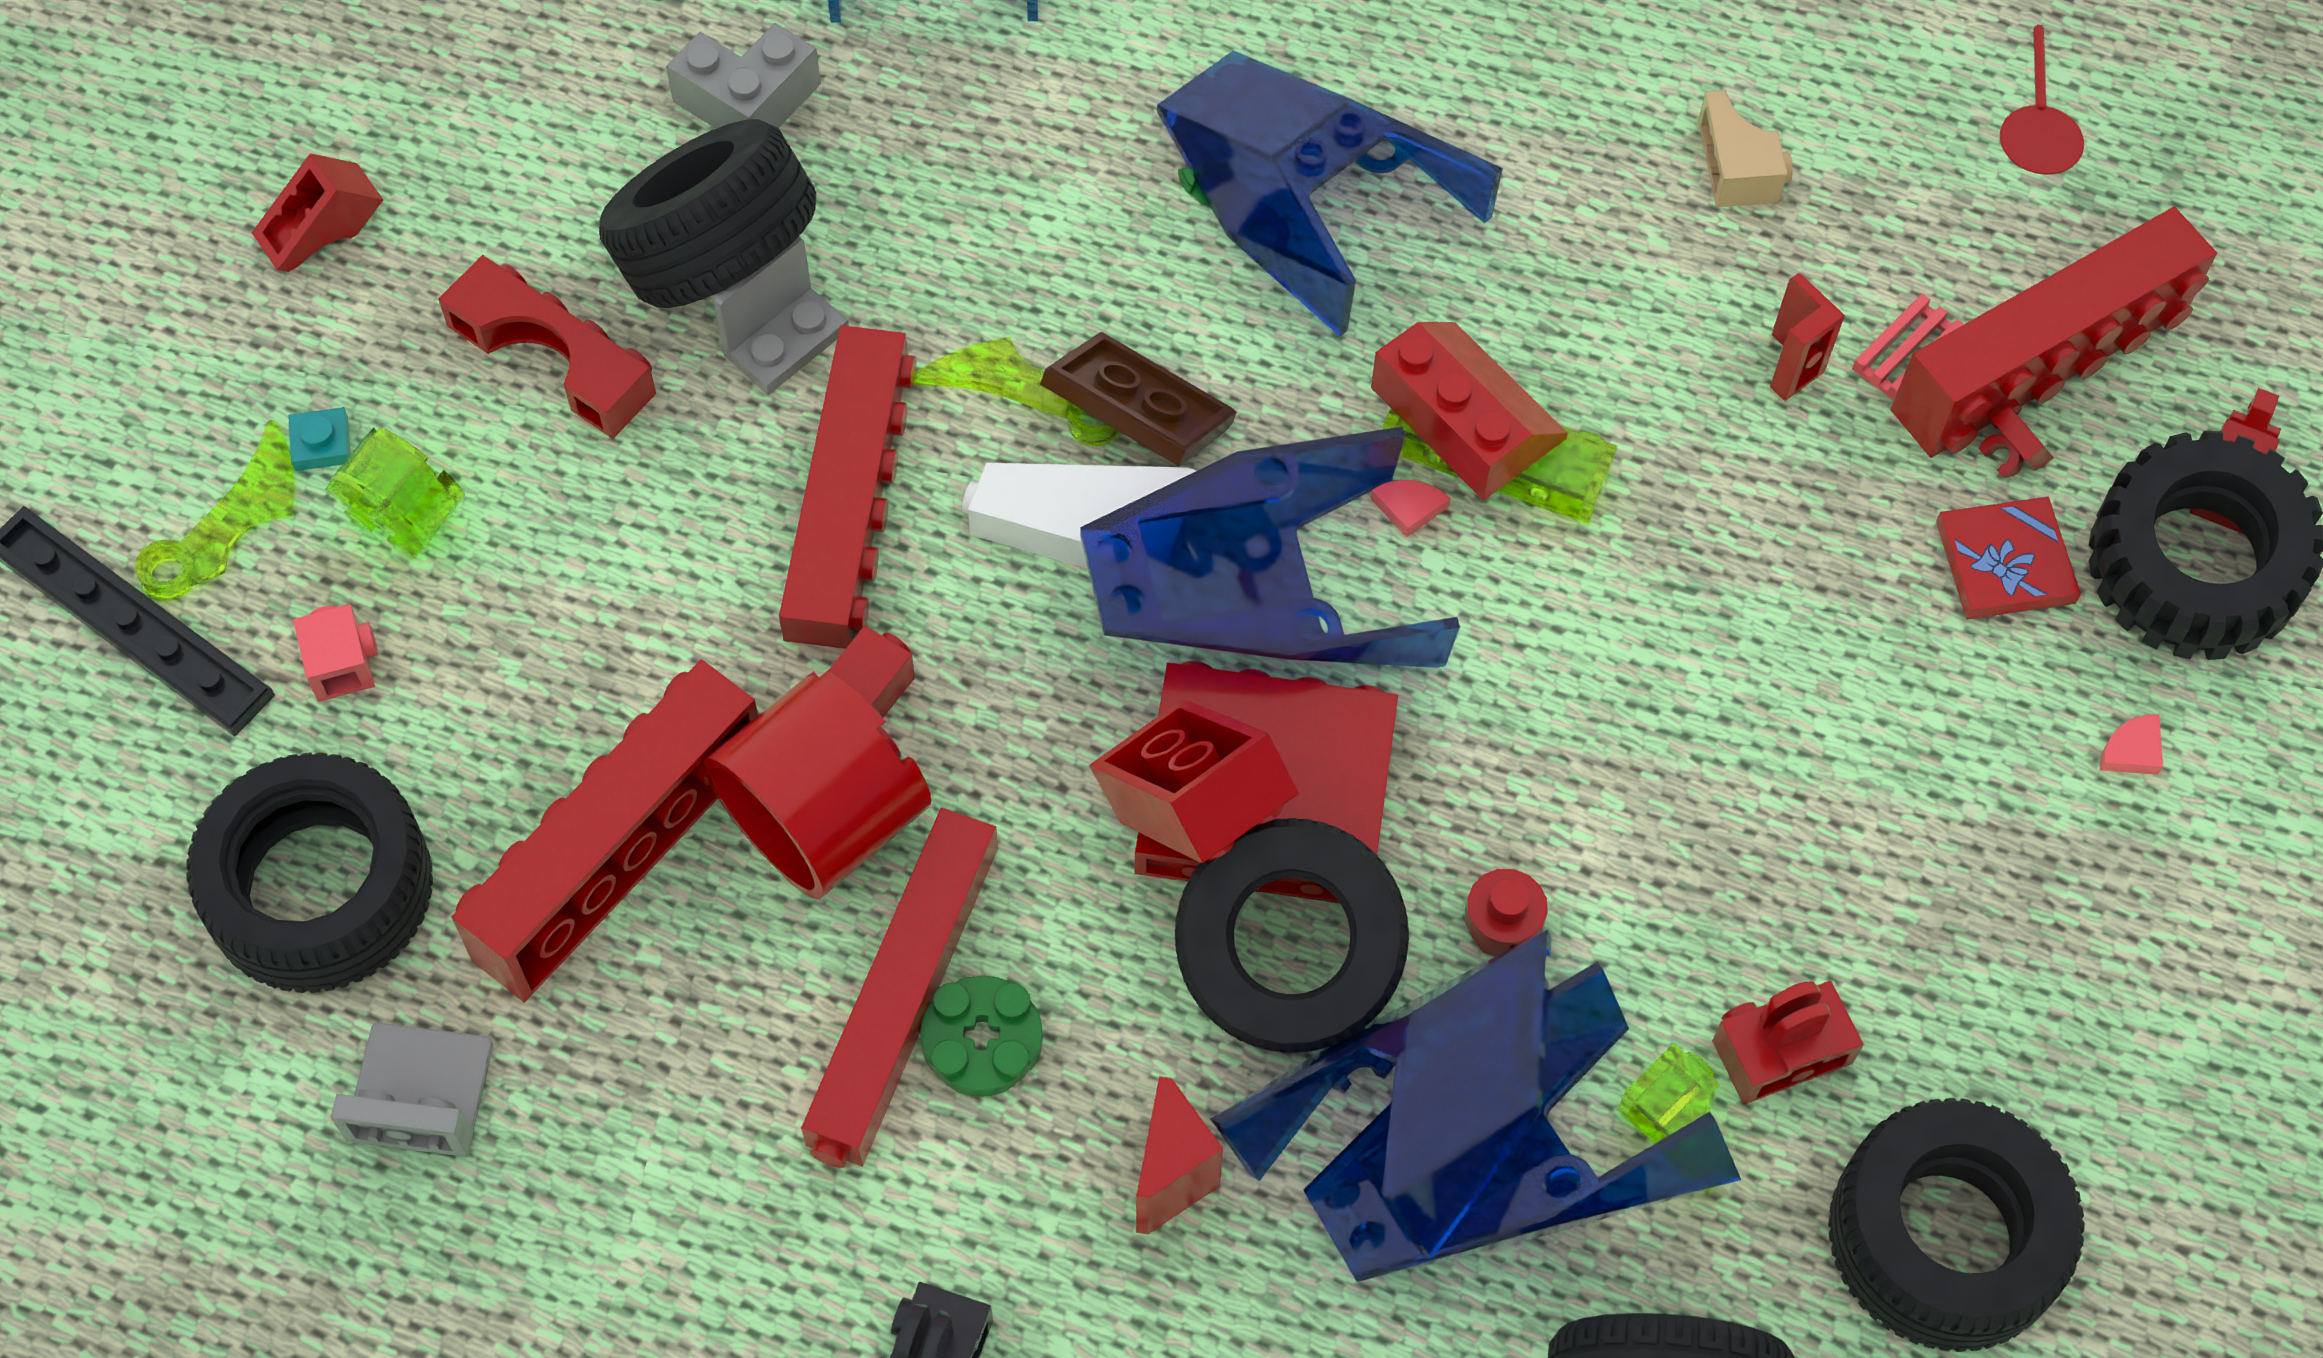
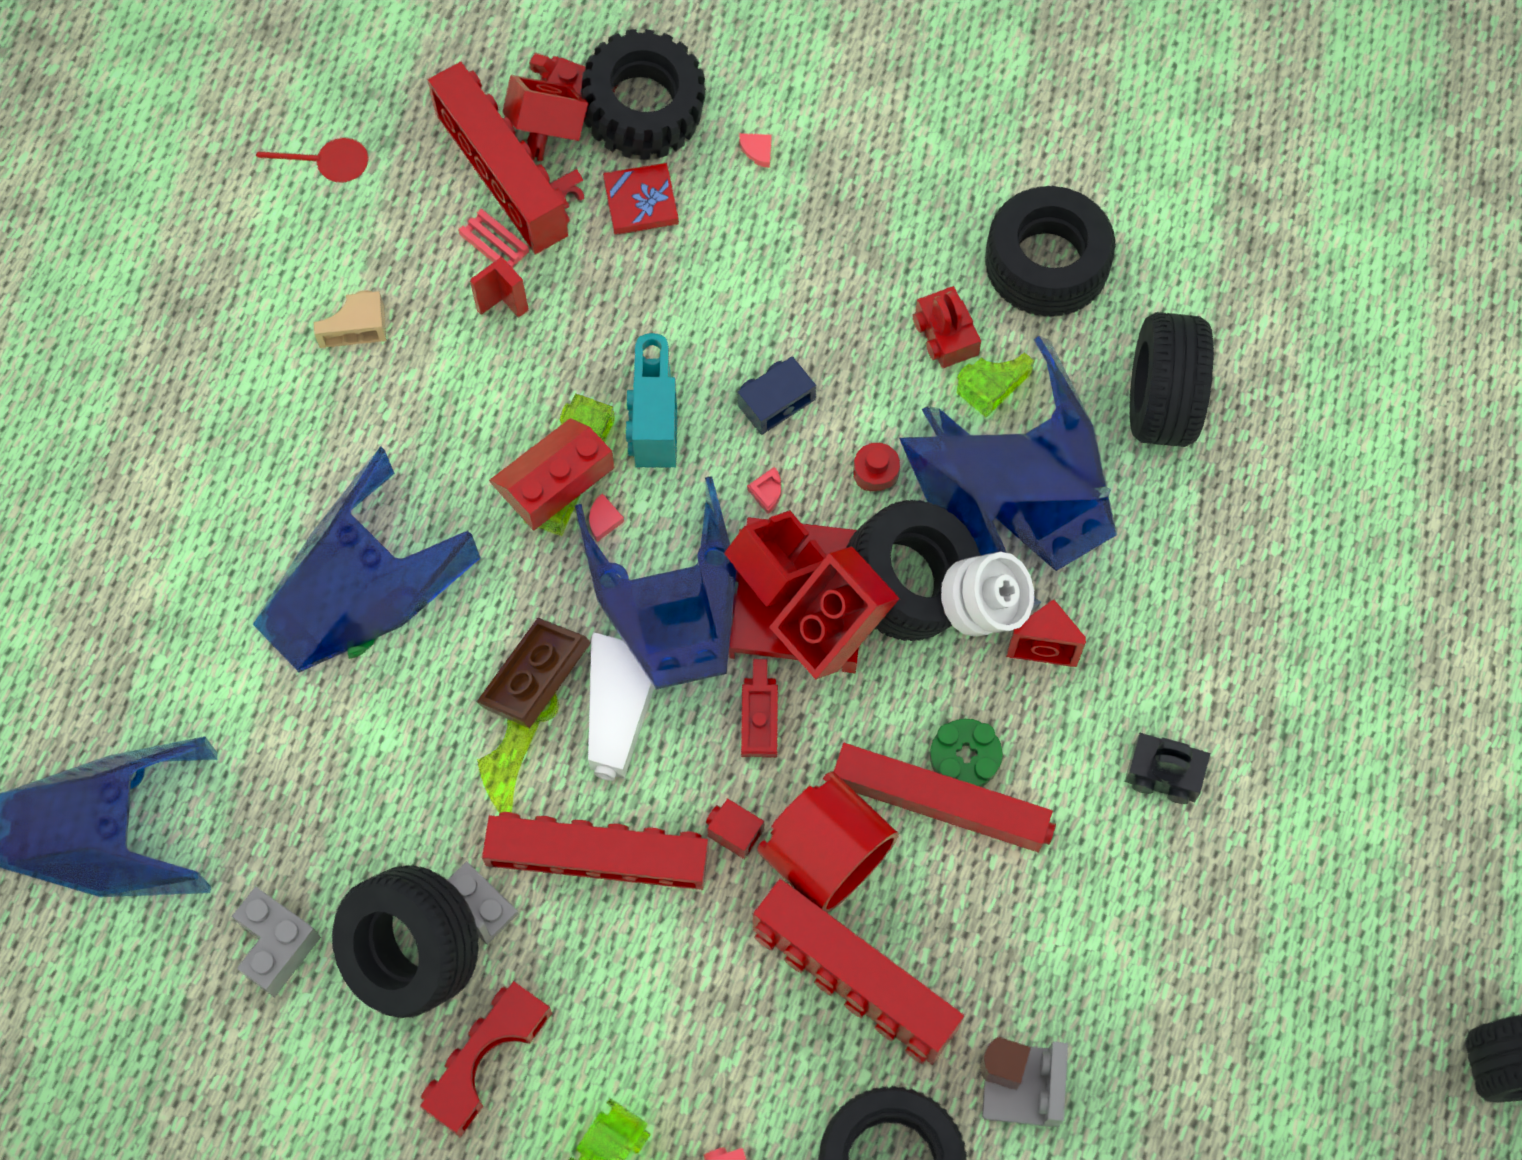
camera: 90 degrees left, 5 degrees up
none -> red brick [502,74,588,161]
none -> teal brick [626,333,677,468]
none -> red piece [724,510,827,607]
none -> dark blue brick [737,356,817,435]
none -> red hinge [741,659,778,758]
none -> coral tile [747,467,781,514]
none -> white wheel [941,552,1034,637]
none -> reddish brown piece [980,1037,1031,1090]

